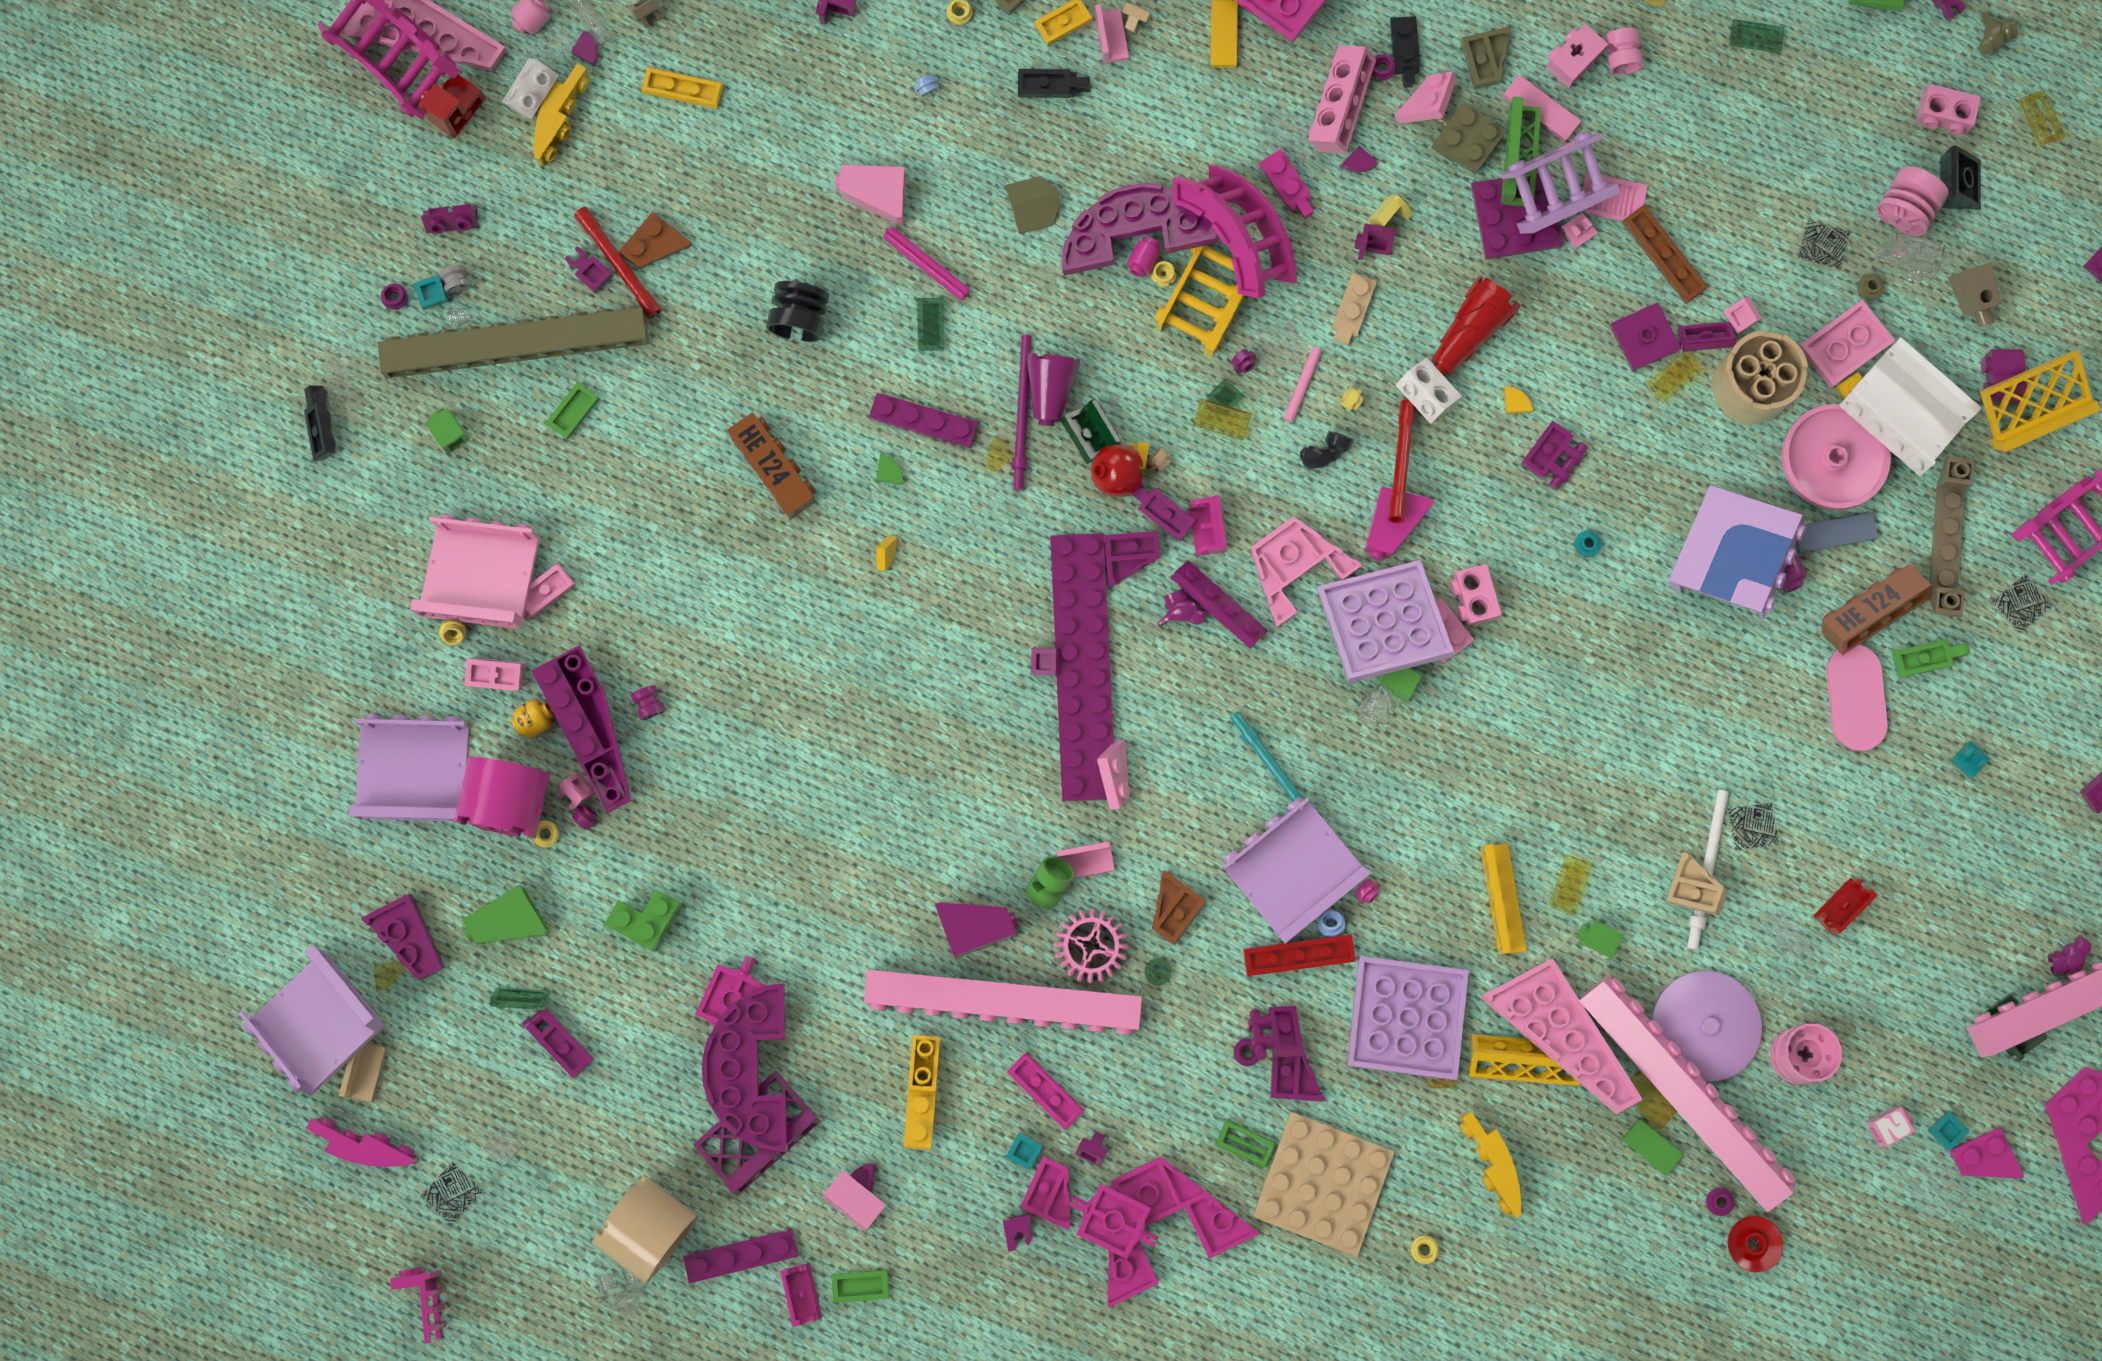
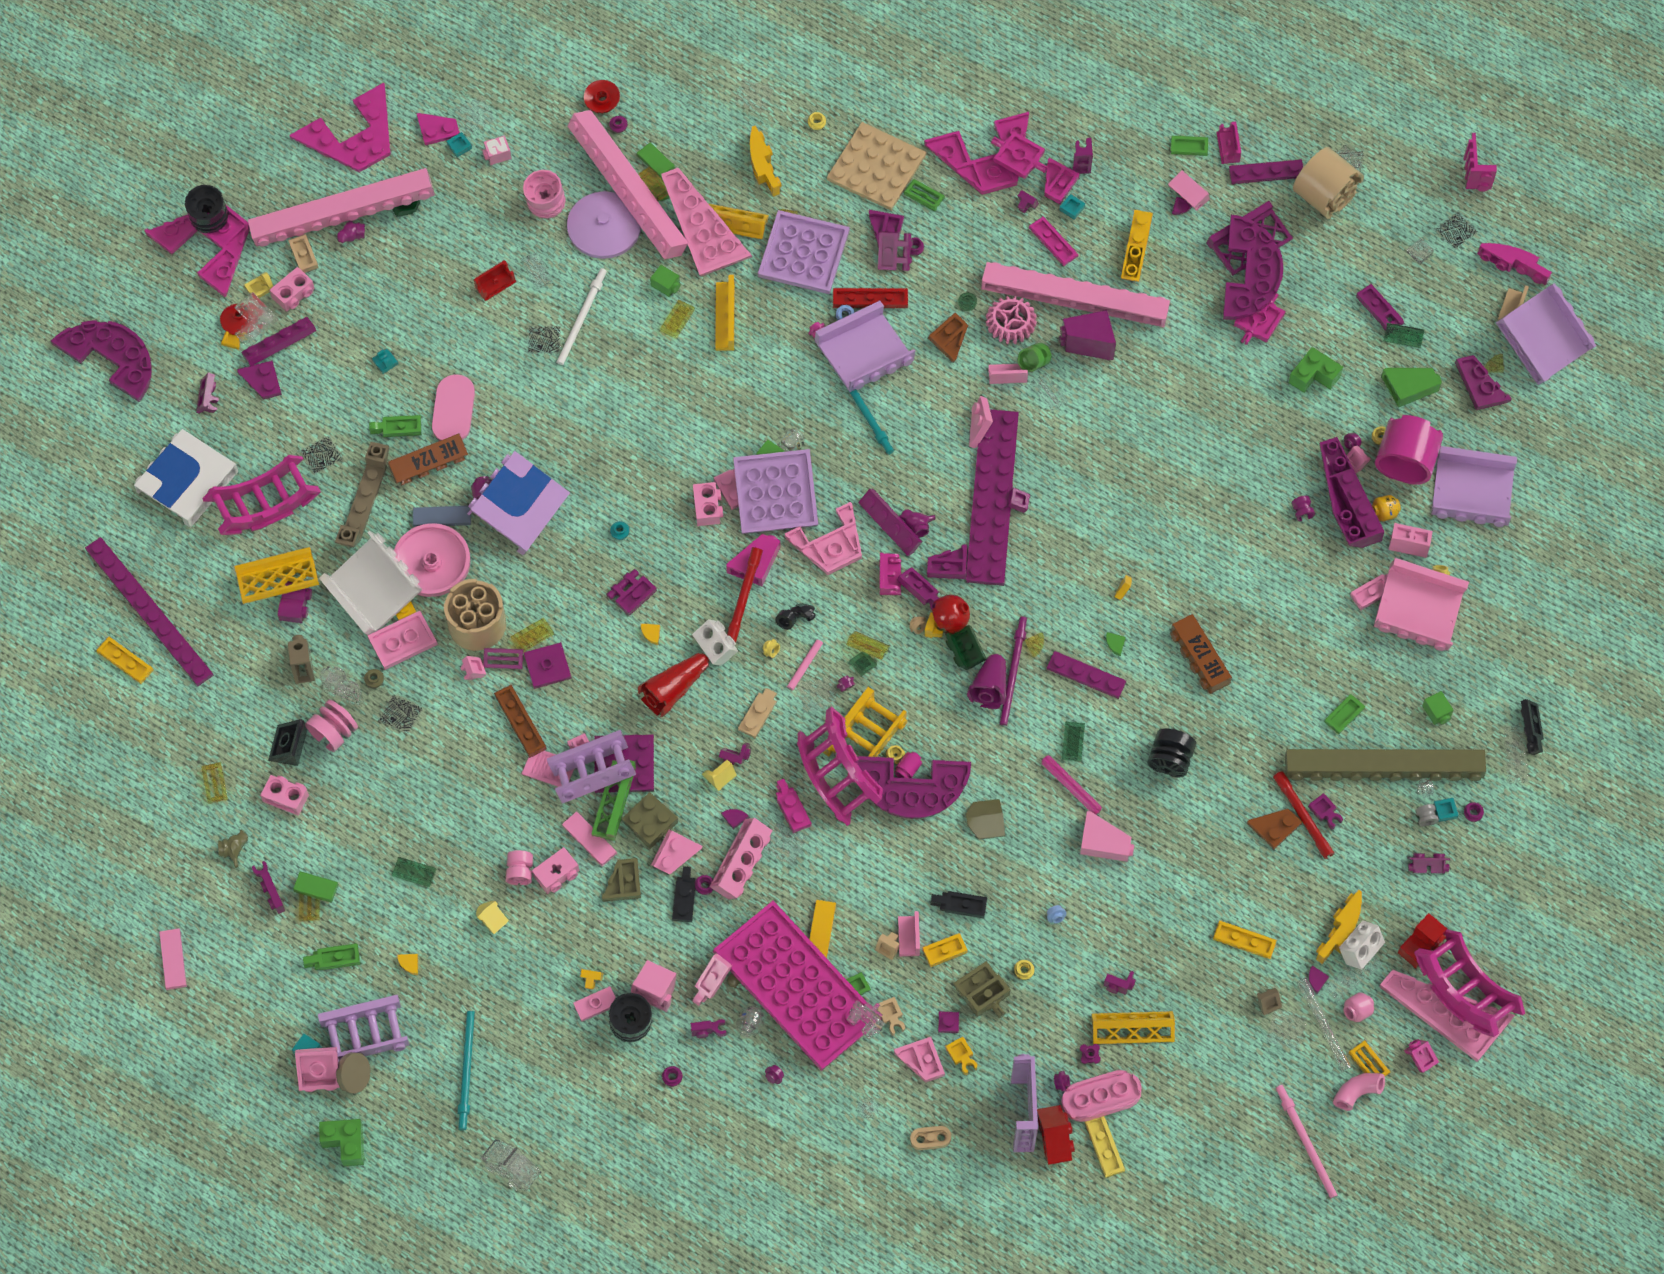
camera: 170 degrees left, 15 degrees down
tan wing [1666,852,1728,916] -> none

